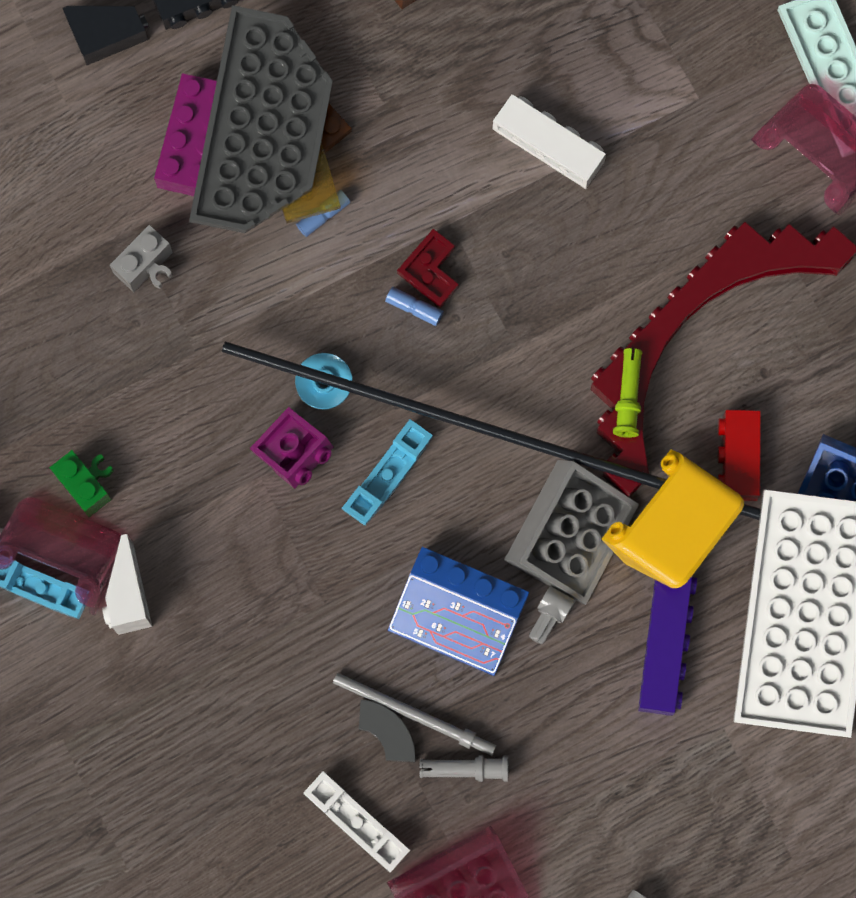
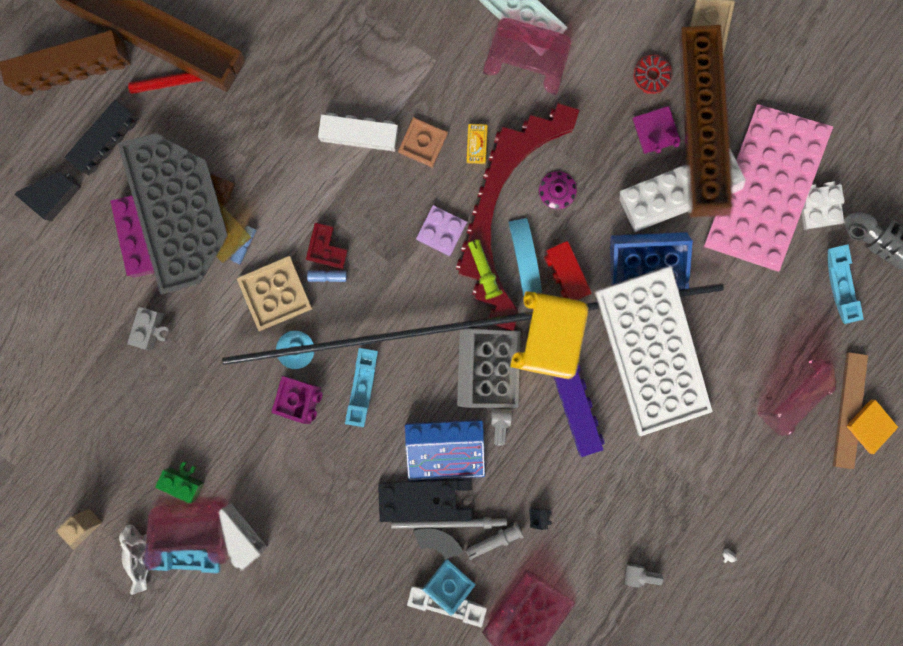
camera: 30 degrees left, 10 degrees up
none -> tan plate [236,256,313,331]
none -> black hinge [378,479,474,522]
none -> nougat tile [398,117,448,168]
none -> lavender plate [416,205,467,256]
none -> medium azure tile [422,559,476,616]
none -> yellow tile [467,124,487,164]
none -> medium azure slope [508,218,542,296]
none -> black tile [529,508,552,530]
none -> magenta dish [539,171,577,209]

